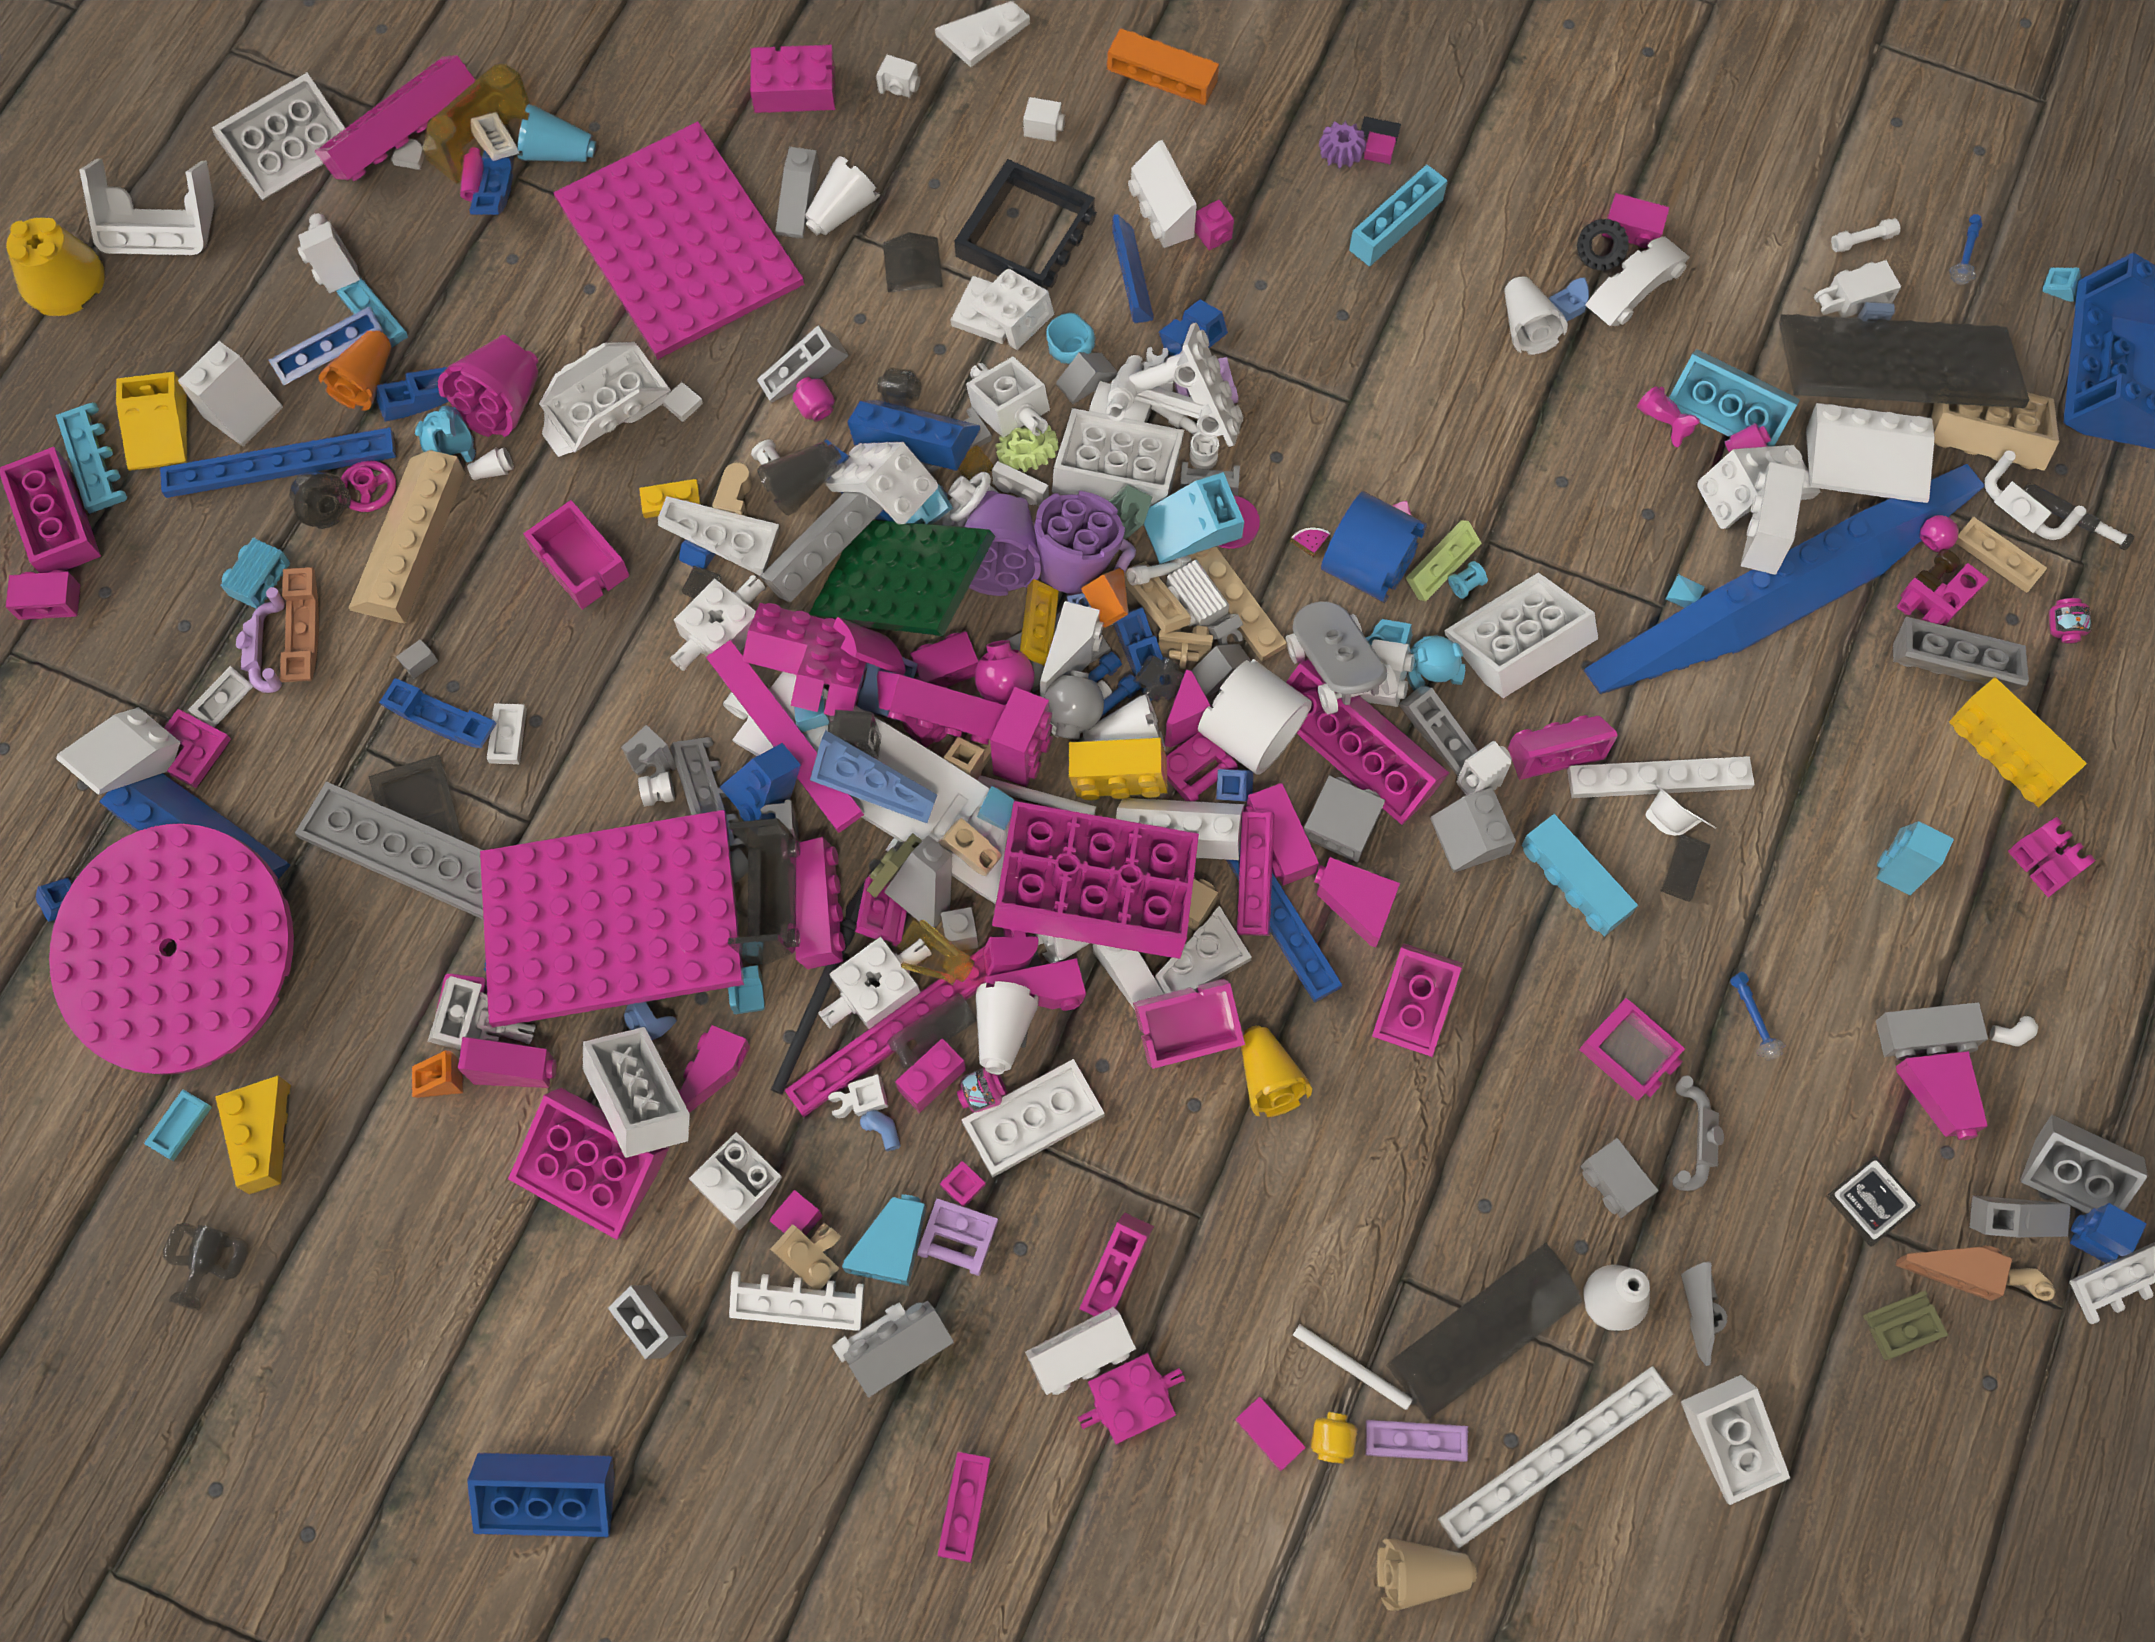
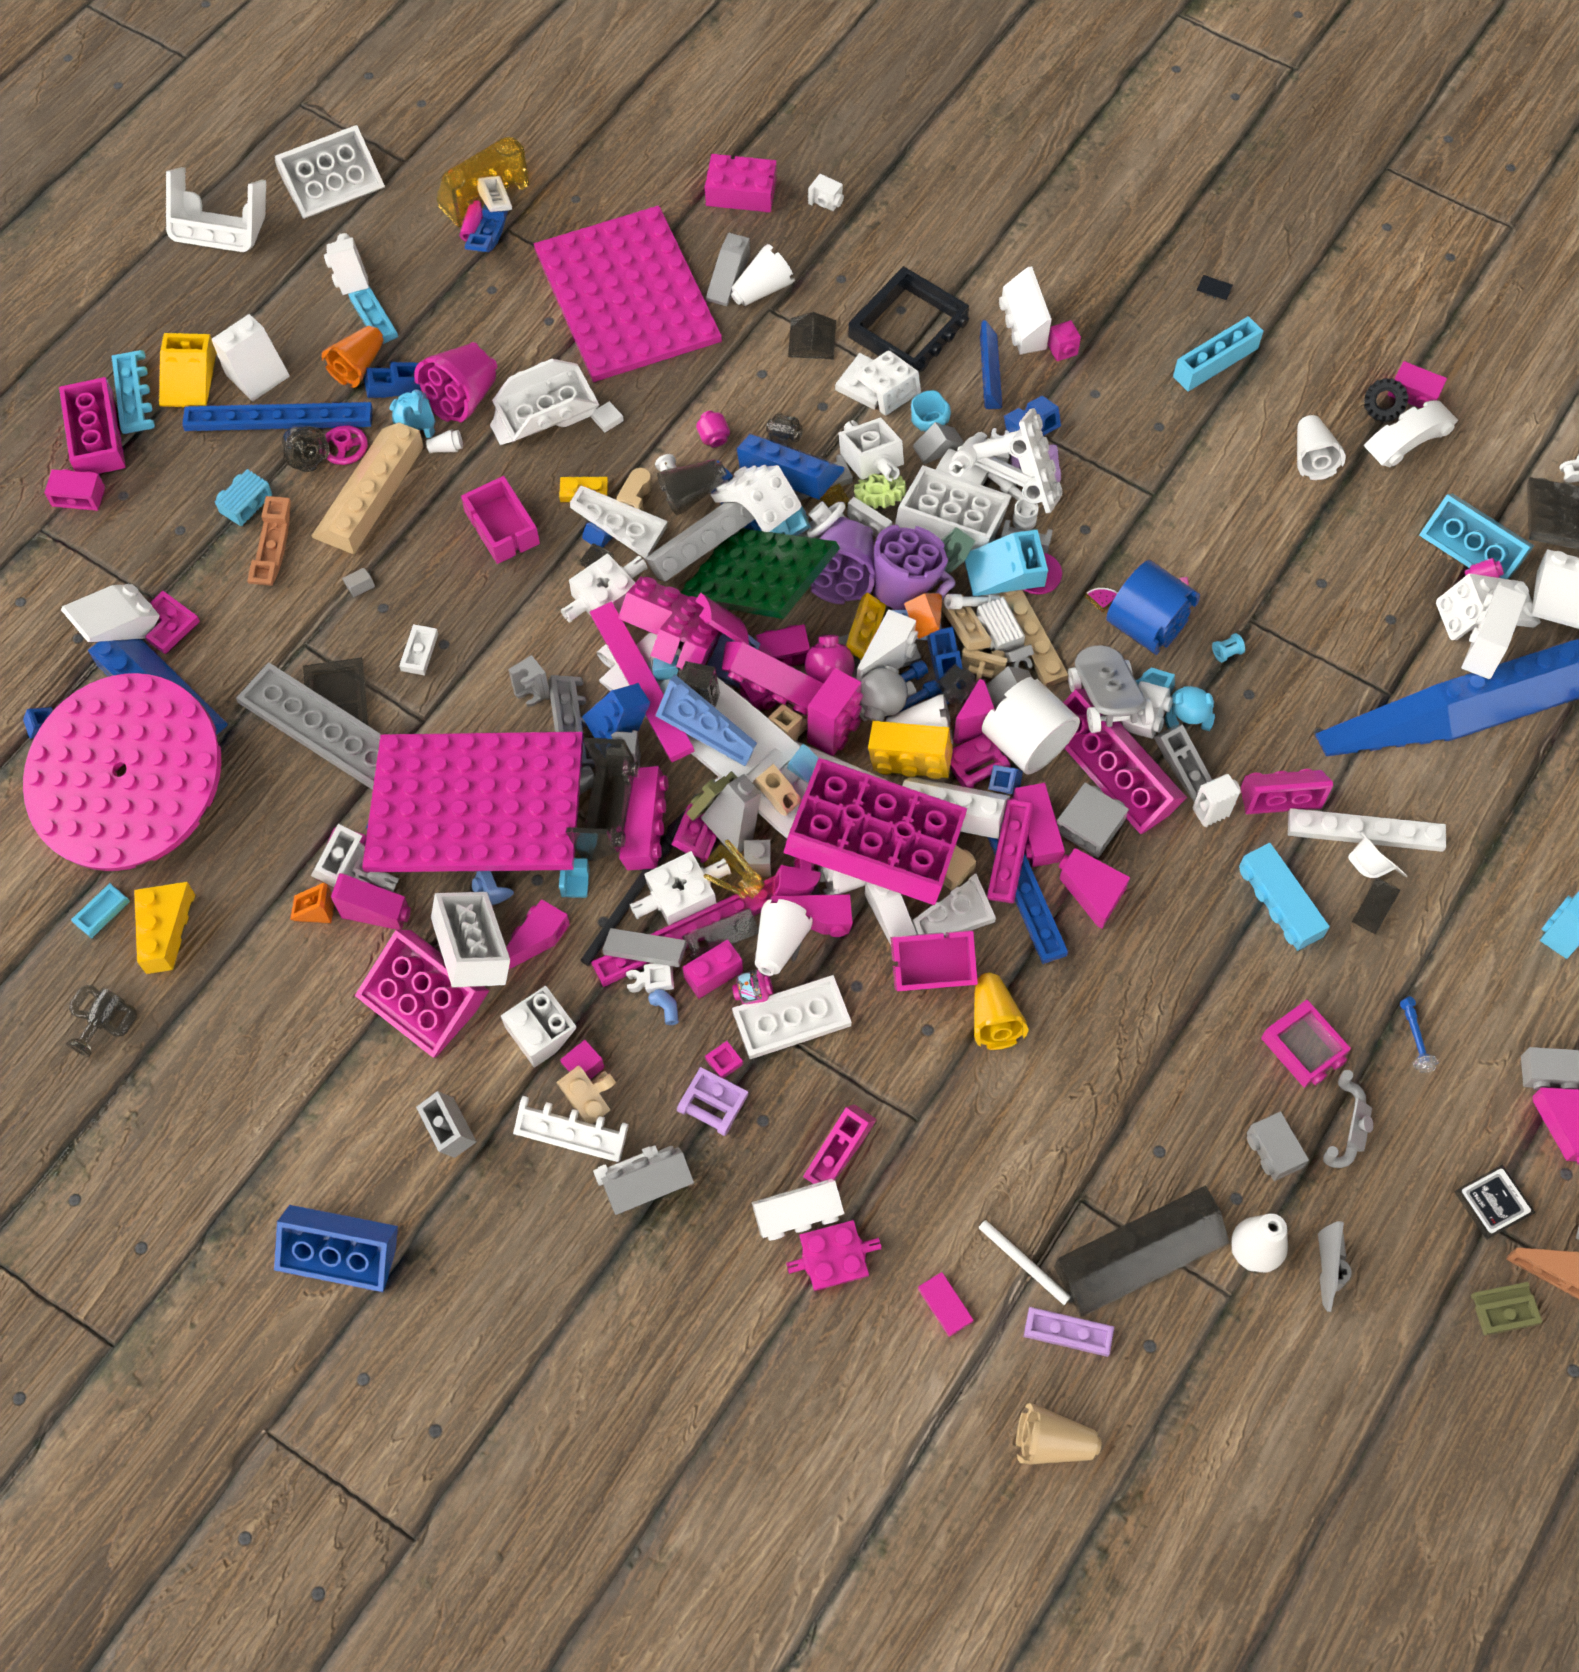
camera: 10 degrees right, 5 degrees down
yellow cone [6,218,105,316] -> none
white slope [187,666,253,727] -> none
lavender piece [236,587,285,693] -> none
slope [269,307,384,385] -> none
dark pink brick [314,55,477,181] -> none
blue slope [379,678,497,749] -> none
white tile [392,139,425,170] -> none
medium azure cone [517,104,596,162] -> none
white wheel [638,772,675,807] -> none
light grey slope [757,325,849,402] -> none
medium azure slope [842,1195,926,1286] -> none
white wing [935,1,1030,67] -> none
dark pink plate [937,1452,991,1563] -> none
white brick [1024,97,1065,142] -> none
orange brick [1107,28,1219,105] -> none
yellow head [1311,1412,1357,1464] -> none
medium lavender gear [1319,120,1366,169] -> none
dark pink slope [1364,132,1396,164] -> none
dark pink slope [1372,943,1463,1057] -> none
yellowish green plate [1406,520,1482,601] -> none
light grey slope [1430,787,1516,873] -> none
white tile [1438,1366,1673,1548] -> none
white slope [1445,572,1598,698] -> none
medium blue plate [1548,277,1589,321] -> none
dark pink animal [1637,386,1700,447] -> none
medium azure slope [1666,574,1705,608] -> none
white slope [1681,1375,1790,1505] -> none
none -> light grey tile [603,928,687,967]

